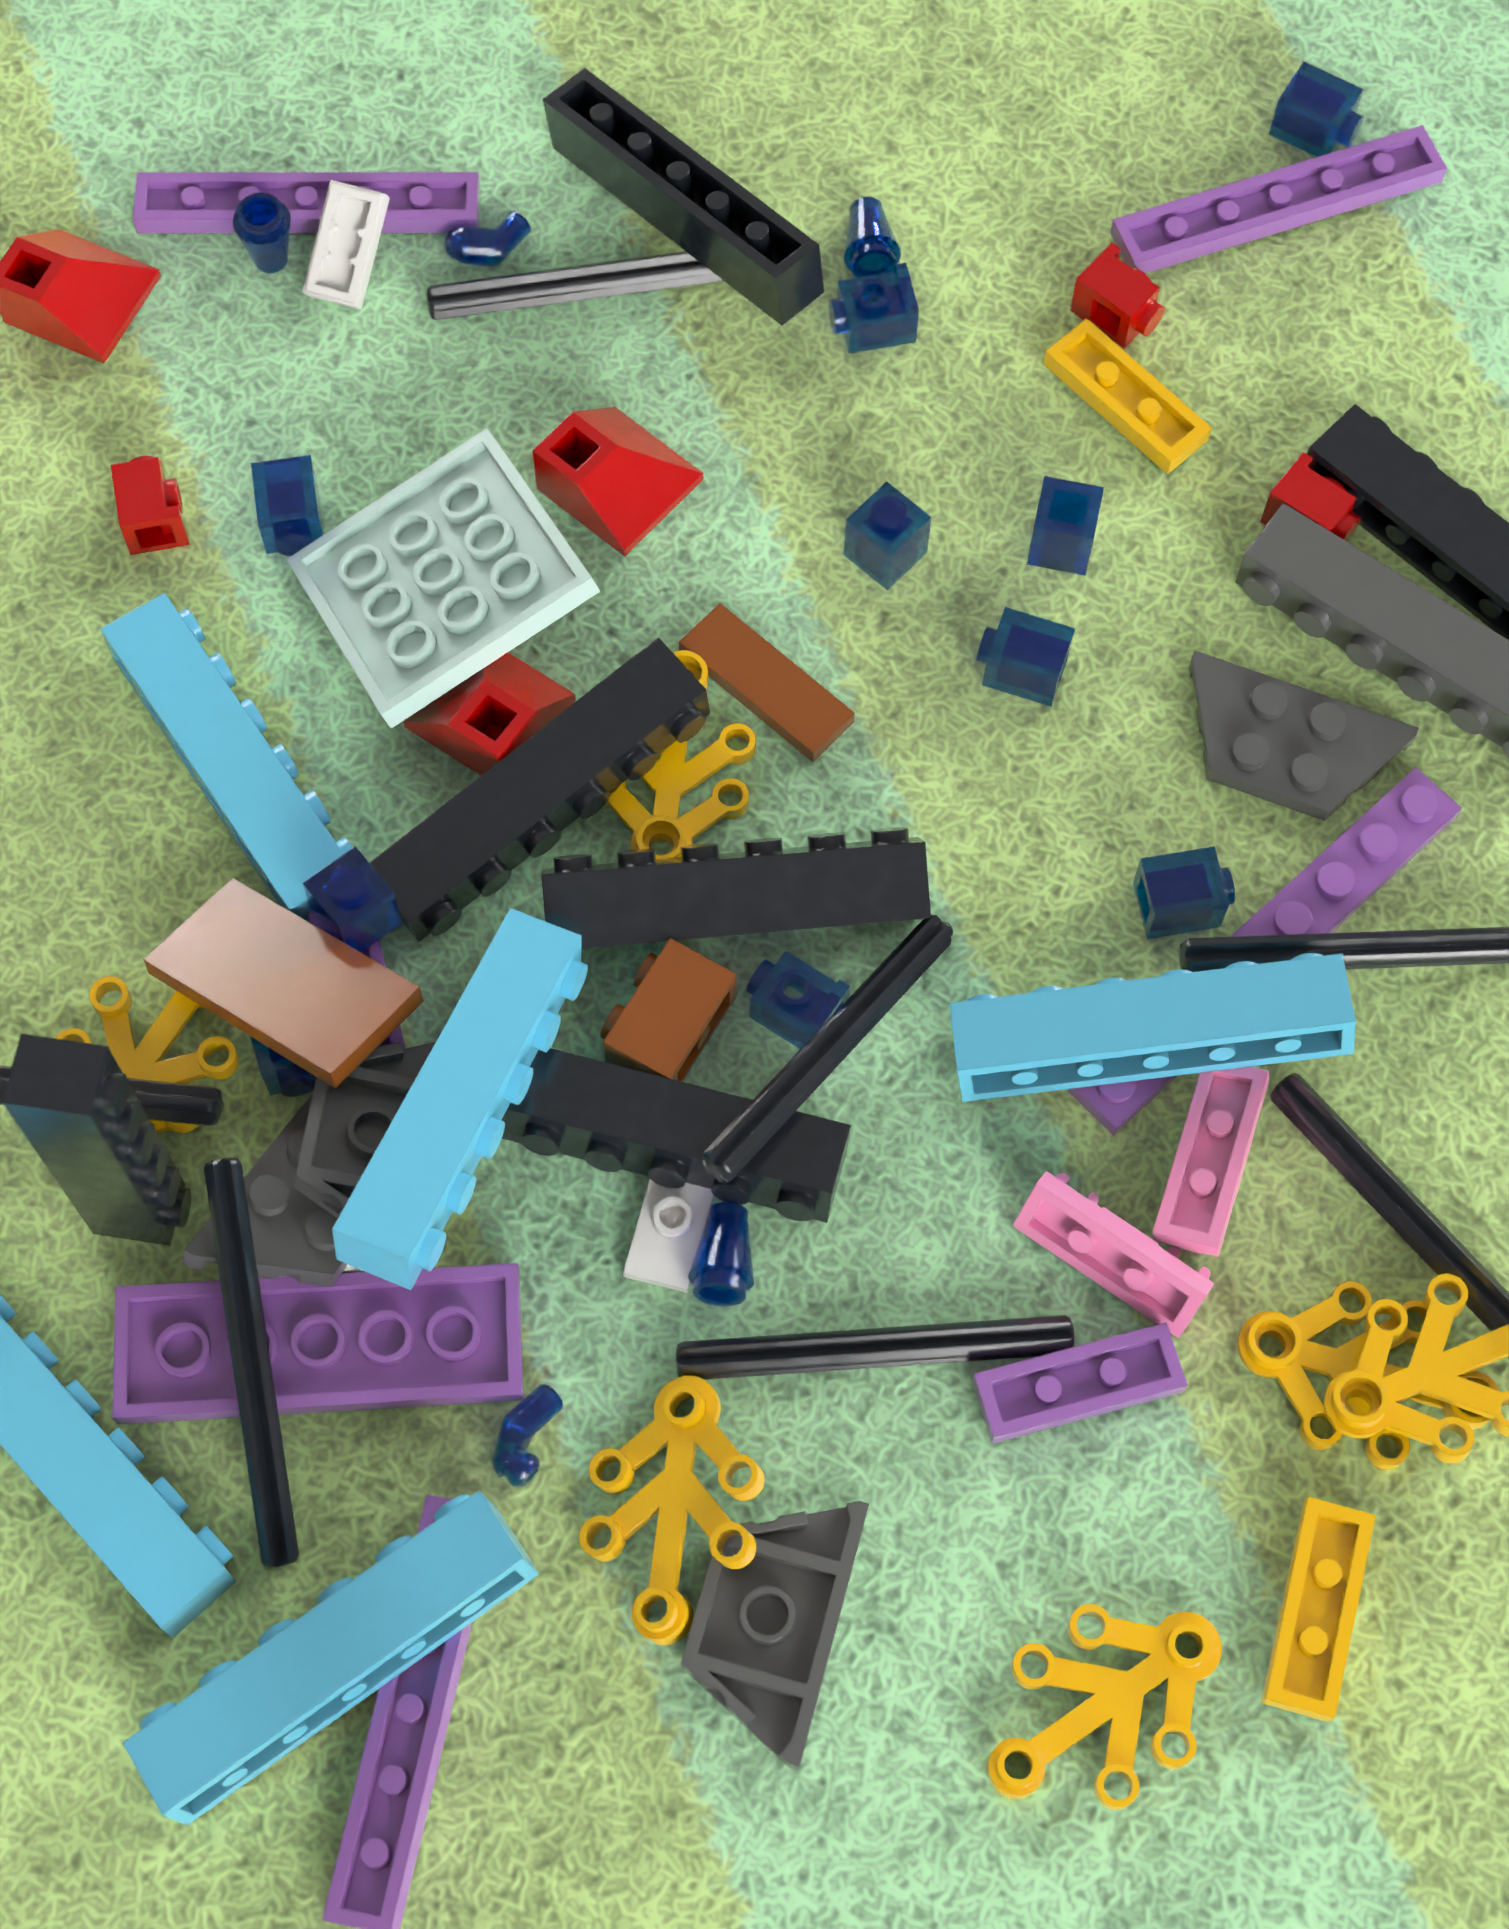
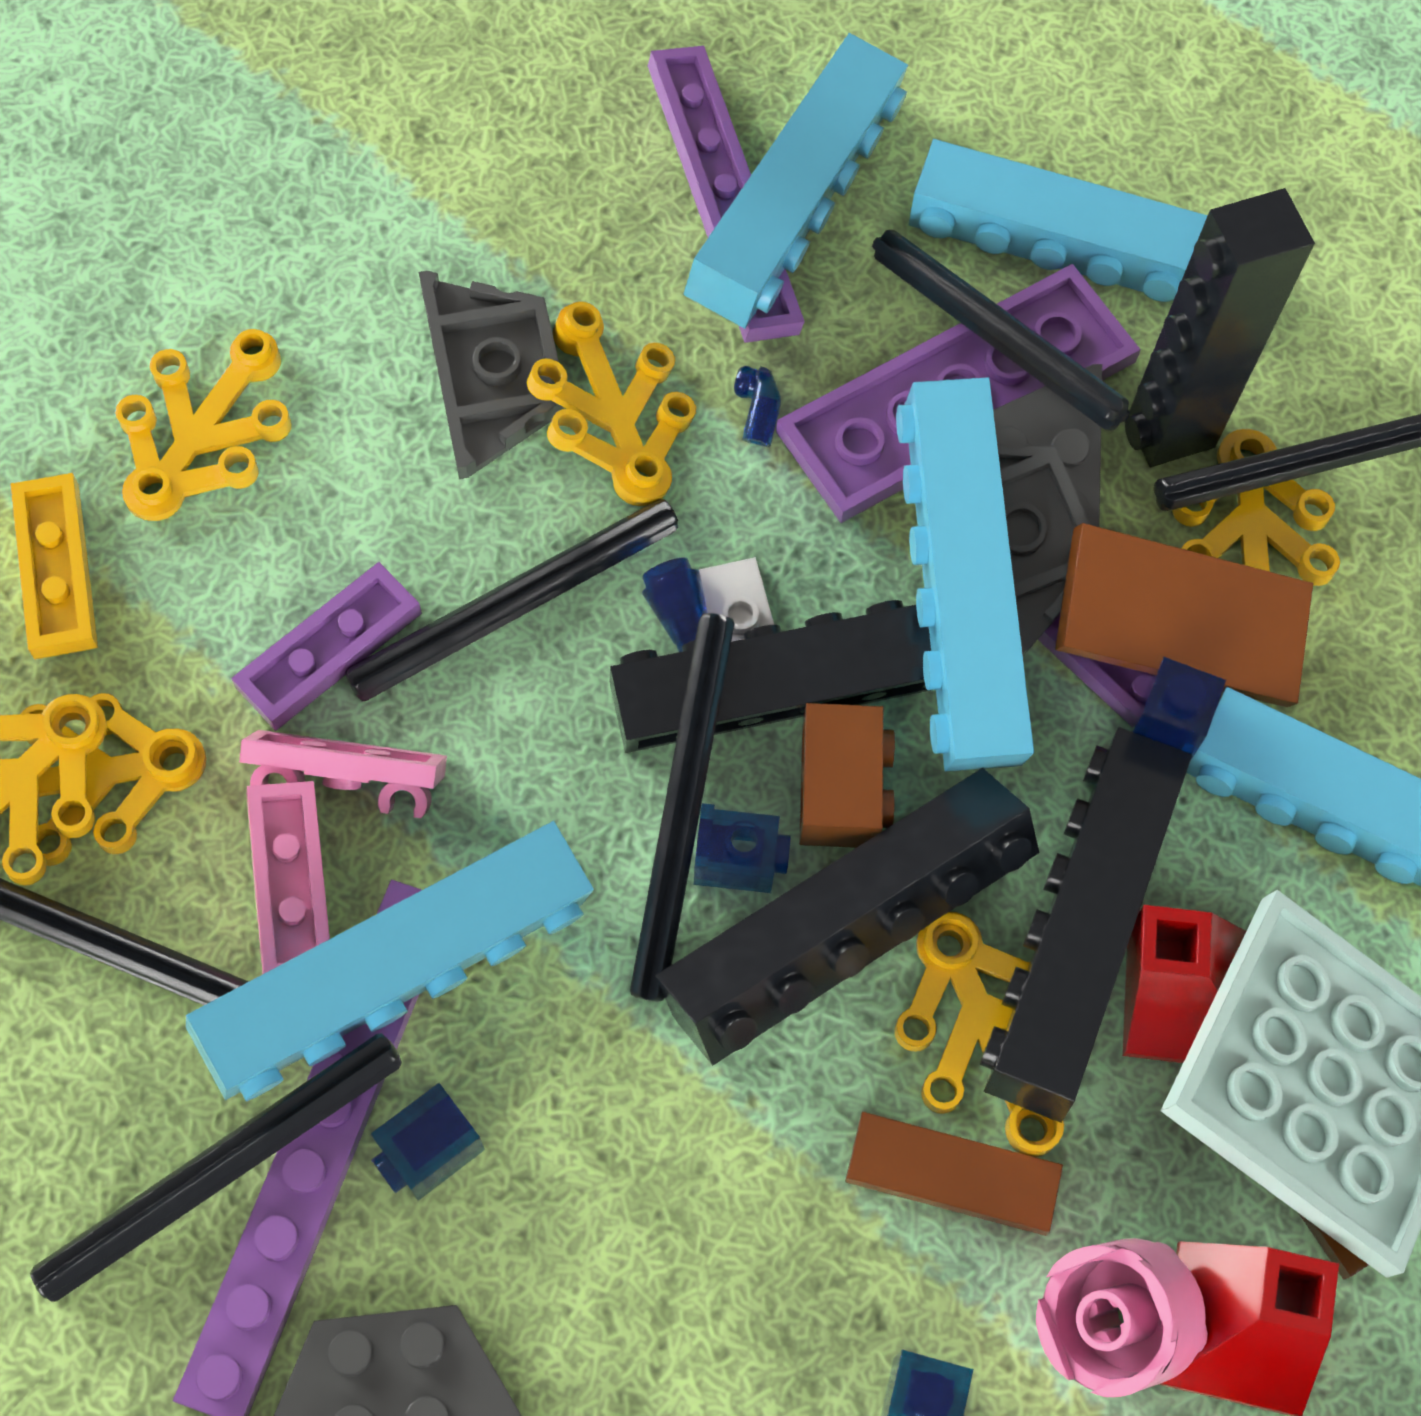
camera: 150 degrees right, 0 degrees up
brick [976,607,1076,707] -> none
none -> bright pink brick [1036,1238,1208,1397]

